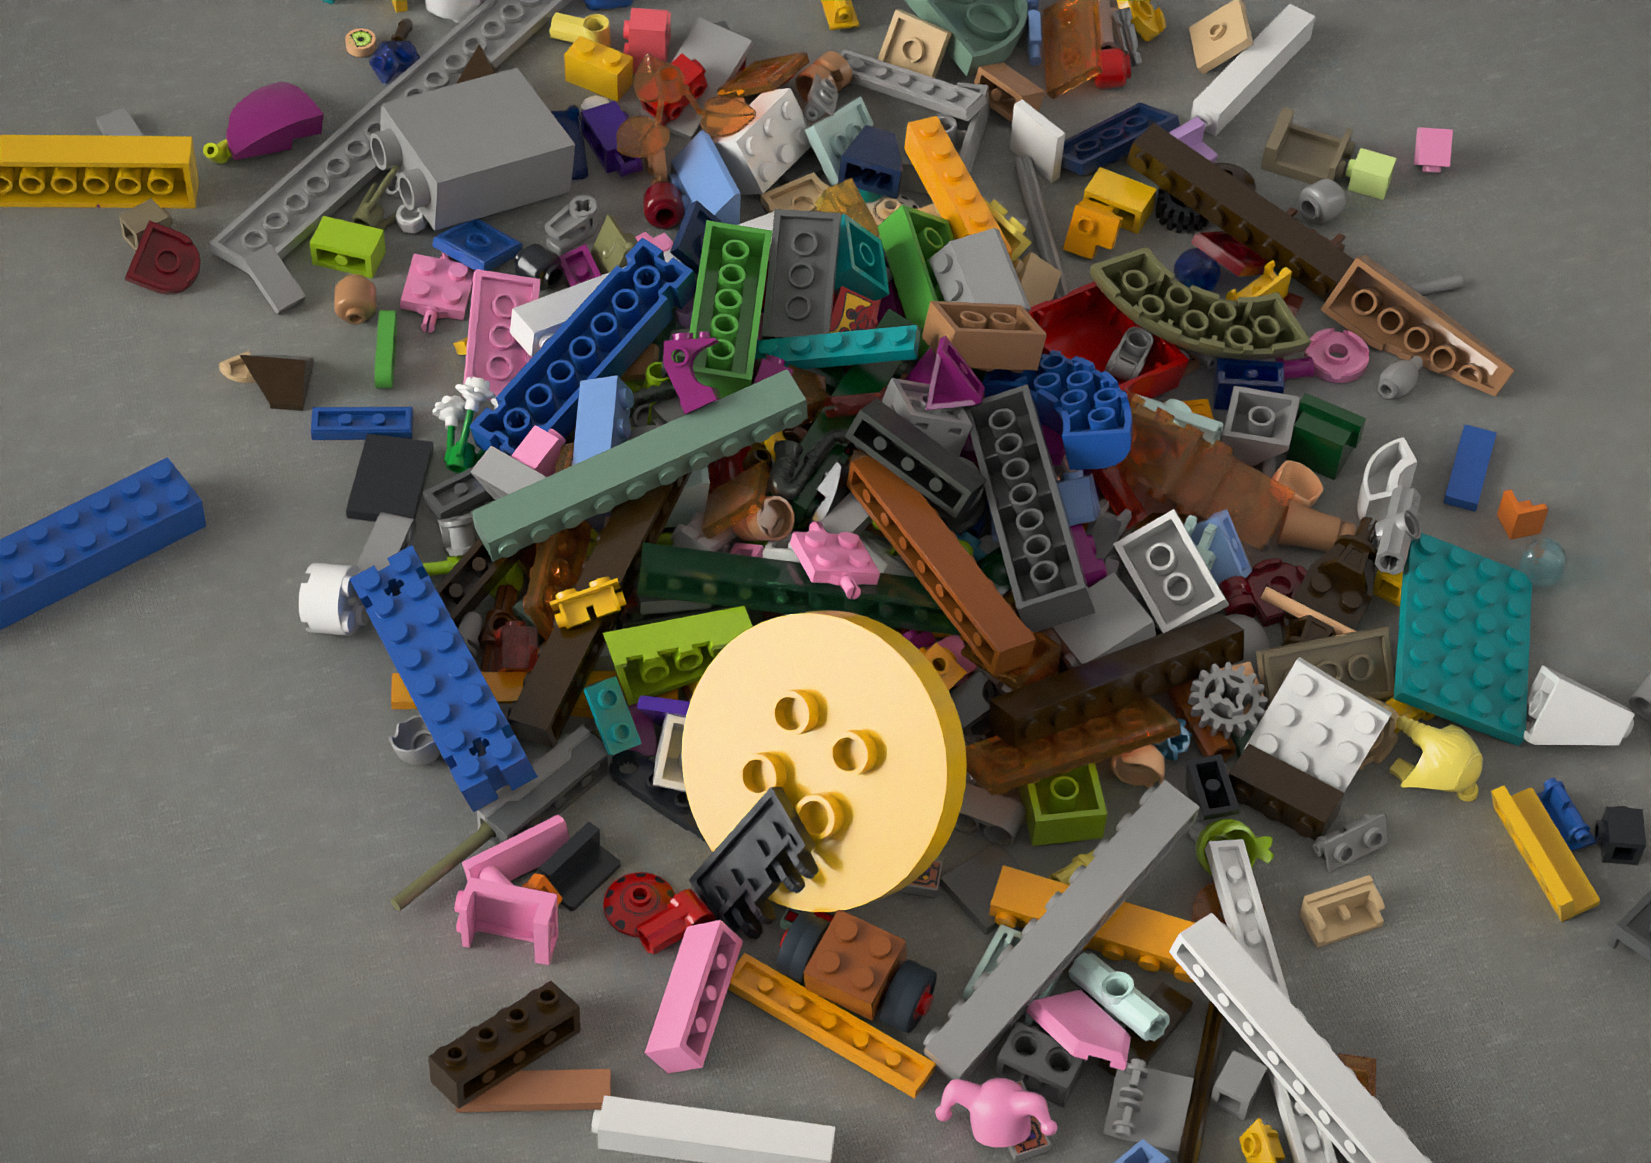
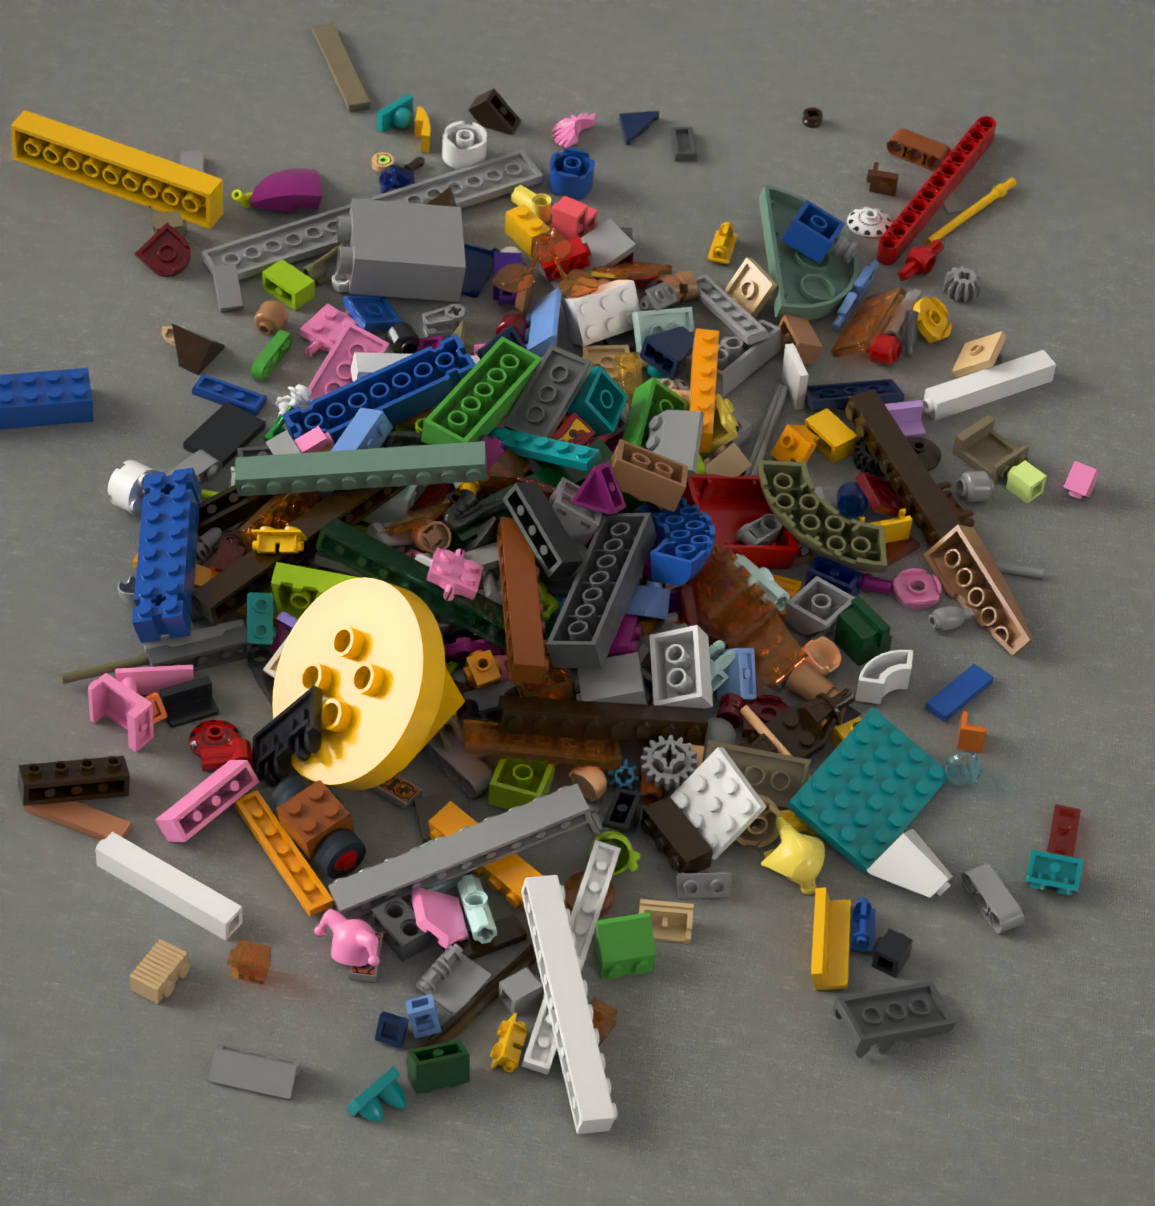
camera: 25 degrees right, 5 degrees down
magenta tile [663,331,722,414] -> none
light grey piece [1375,485,1421,575] -> none
none -> bright green slope [593,912,656,980]

